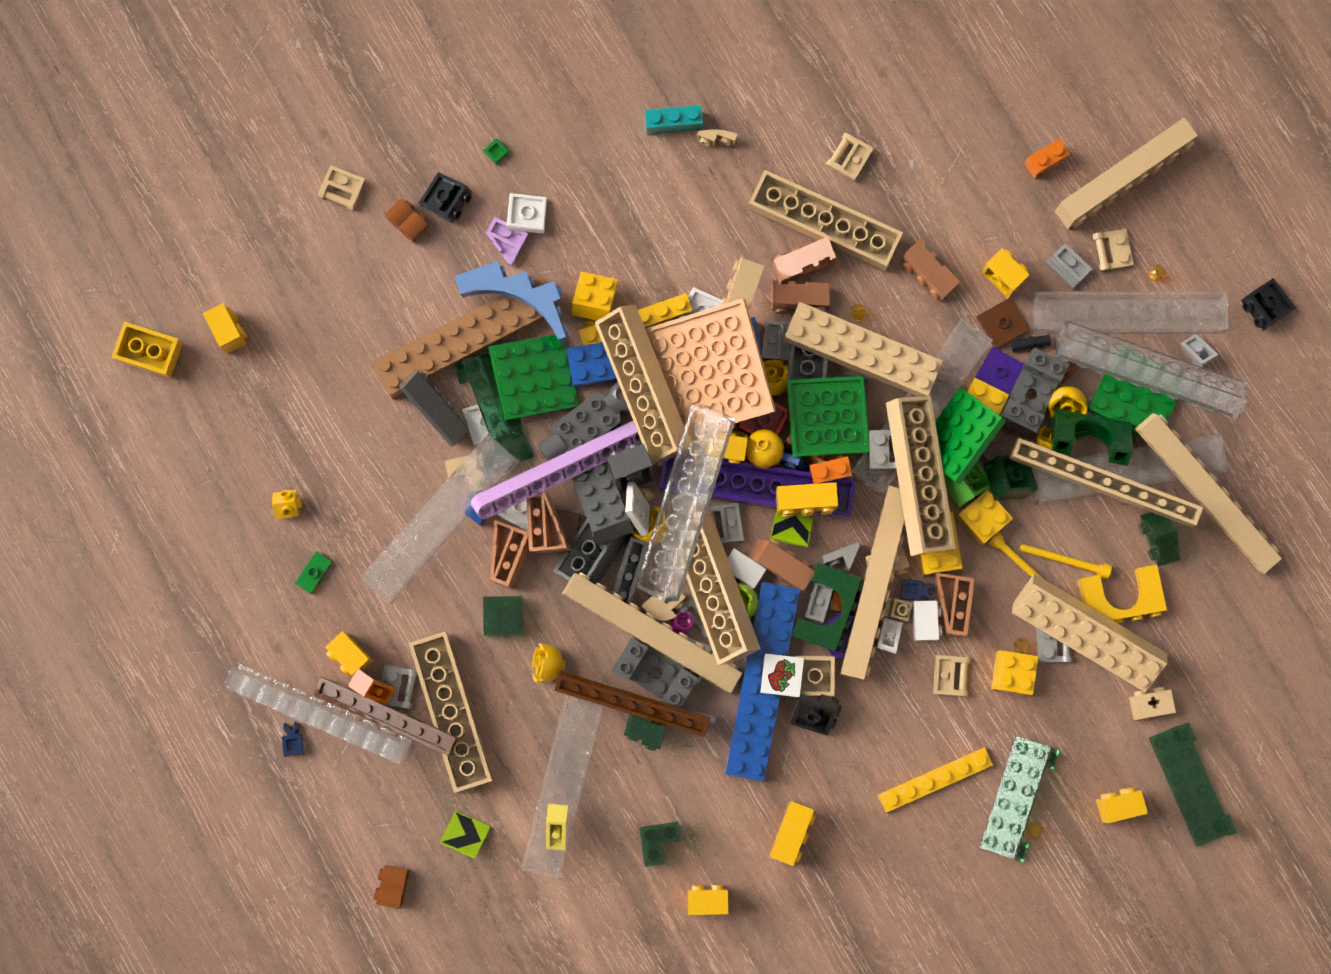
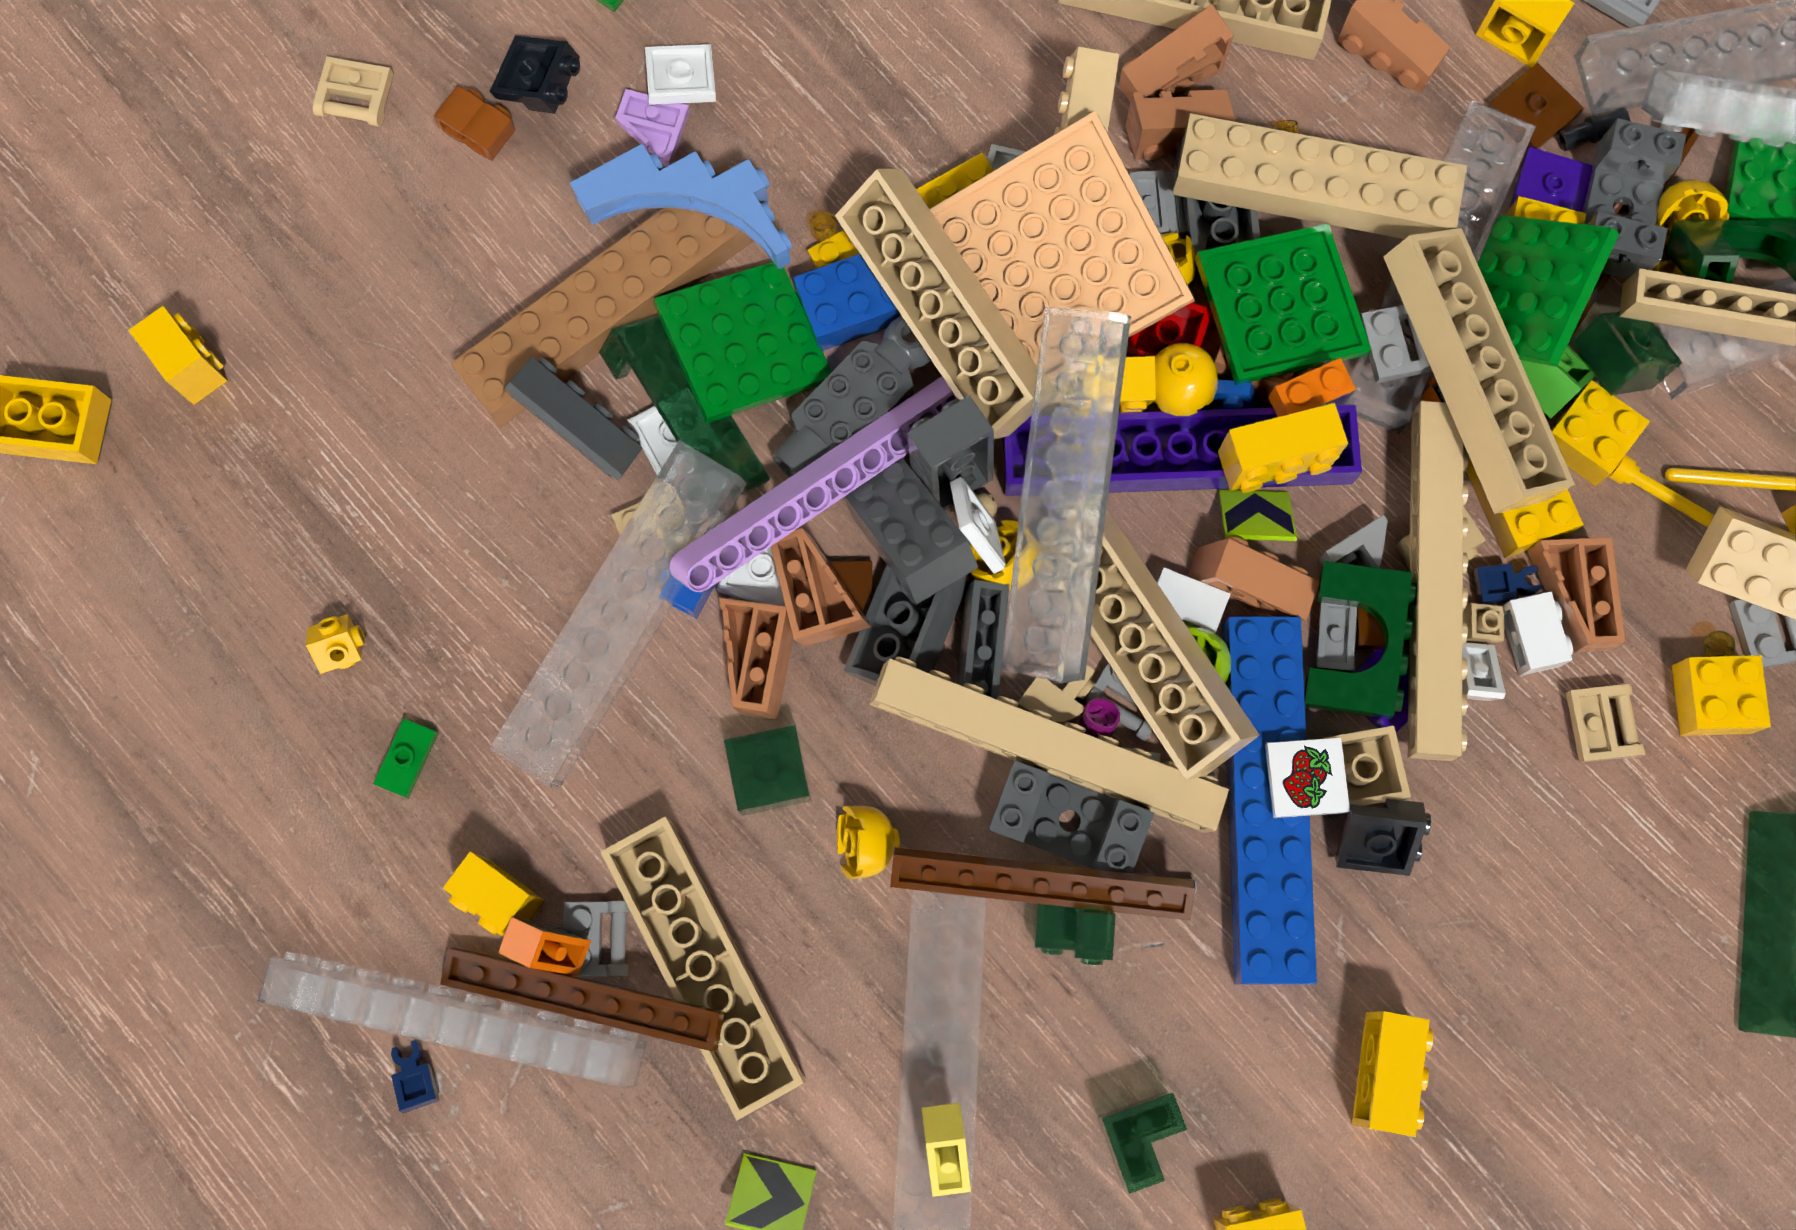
camera: 10 degrees left, 5 degrees down
yellow brick [572,272,618,321] -> none
light grey plate [709,503,744,544] -> none
yellow plate [878,747,993,813] -> none

